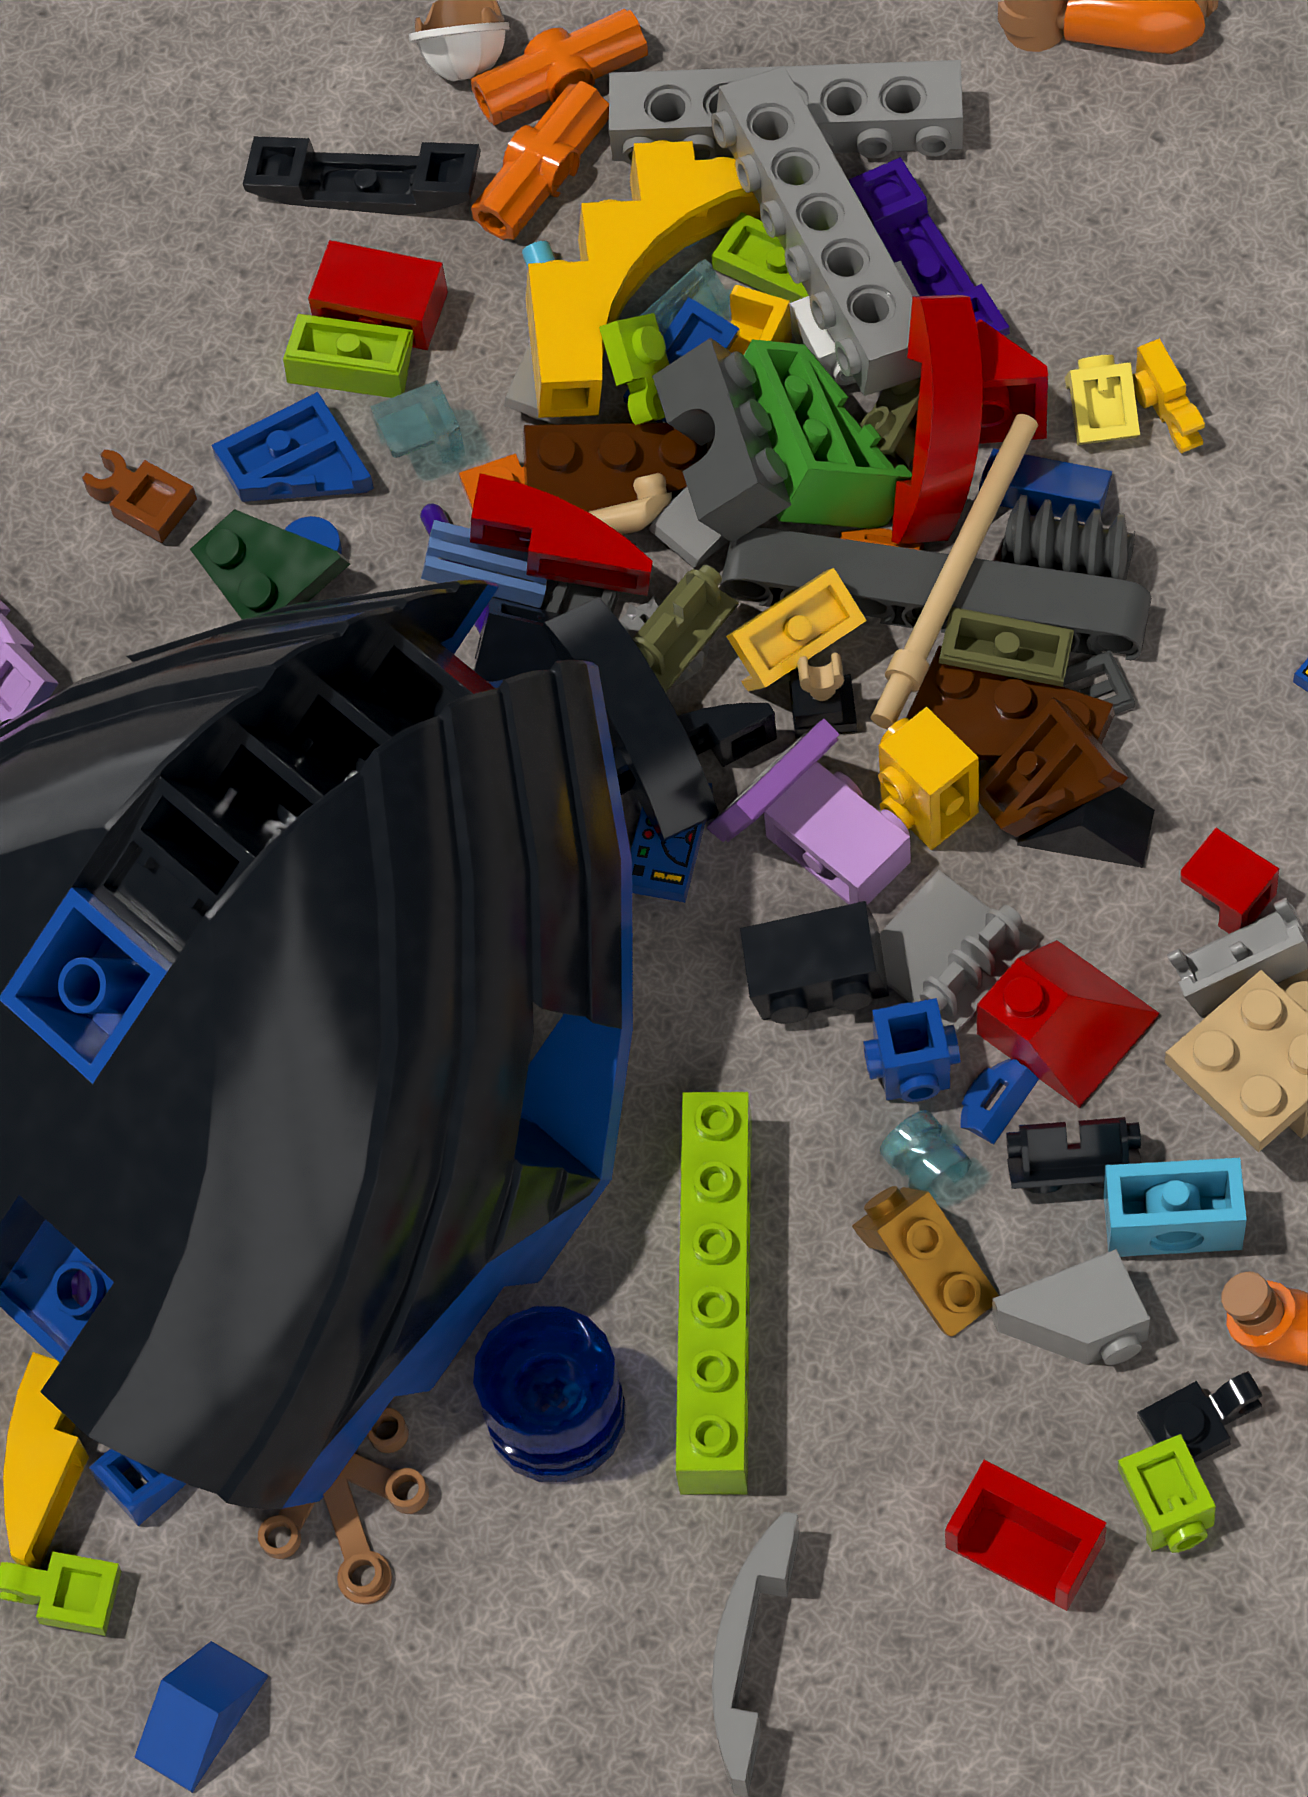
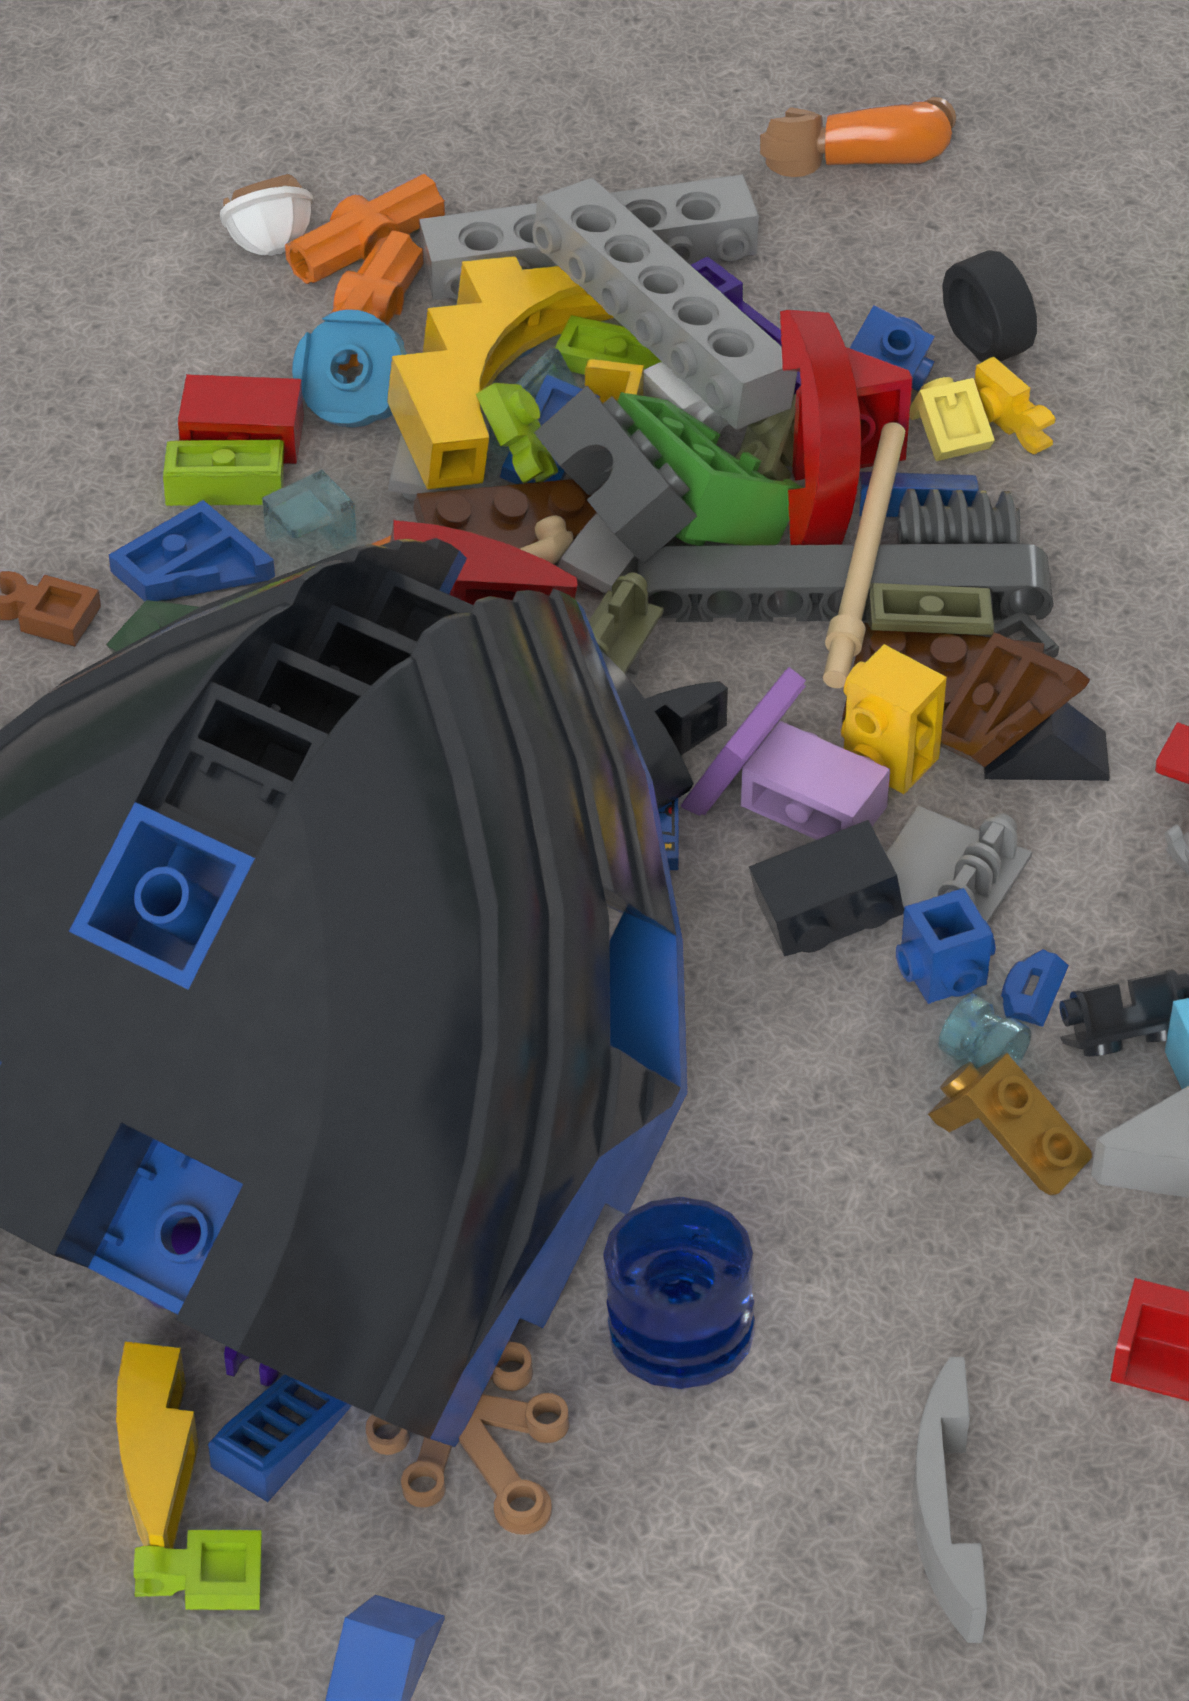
camera: 20 degrees left, 15 degrees down
black slope [243,136,481,215] -> none
lime brick [676,1092,752,1495] -> none
yellow panel [726,568,867,692] -> none
black piece [789,653,857,739] -> none
red slope [977,940,1160,1108] -> none
none -> dark azure plate [292,310,407,428]
none -> blue brick [850,305,935,392]
none -> black tyre [942,250,1037,362]

